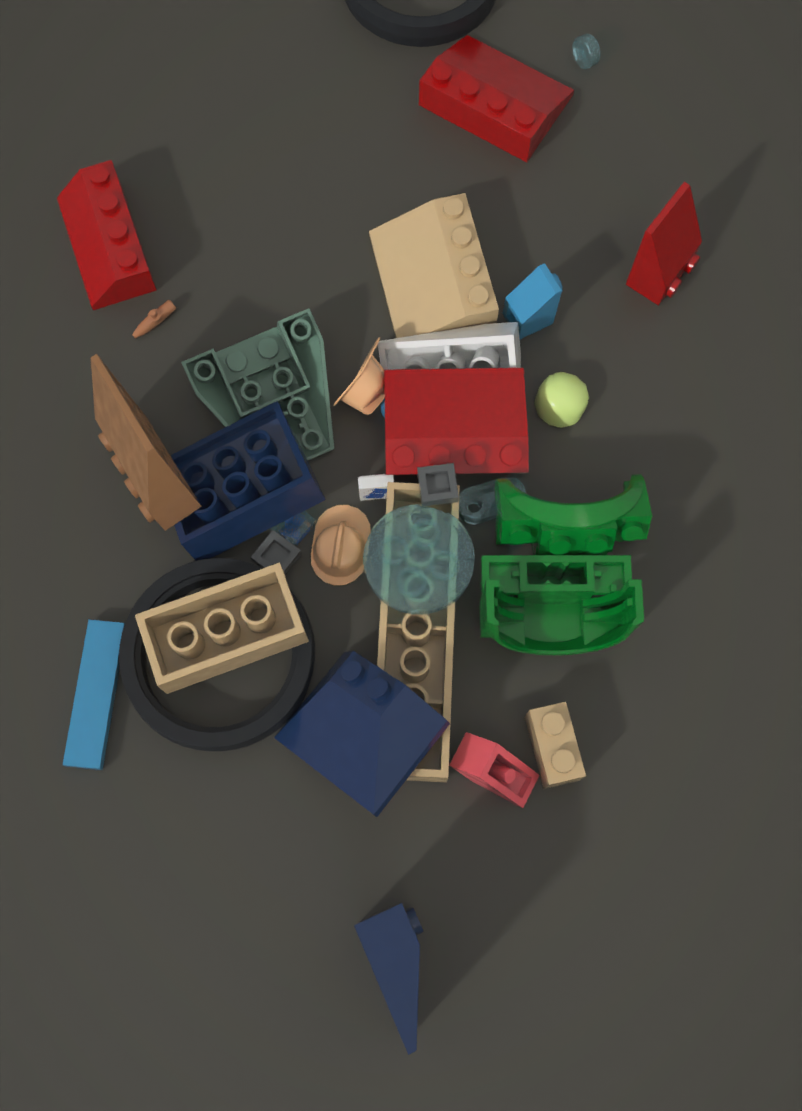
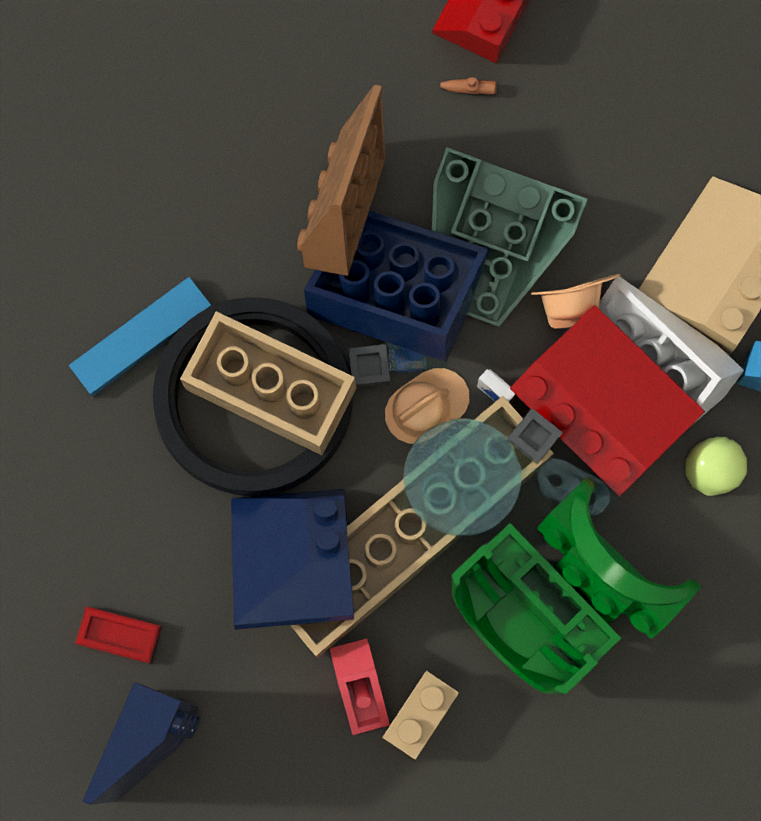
camera: 50 degrees right, 5 degrees up
none -> red tile [75,606,162,664]

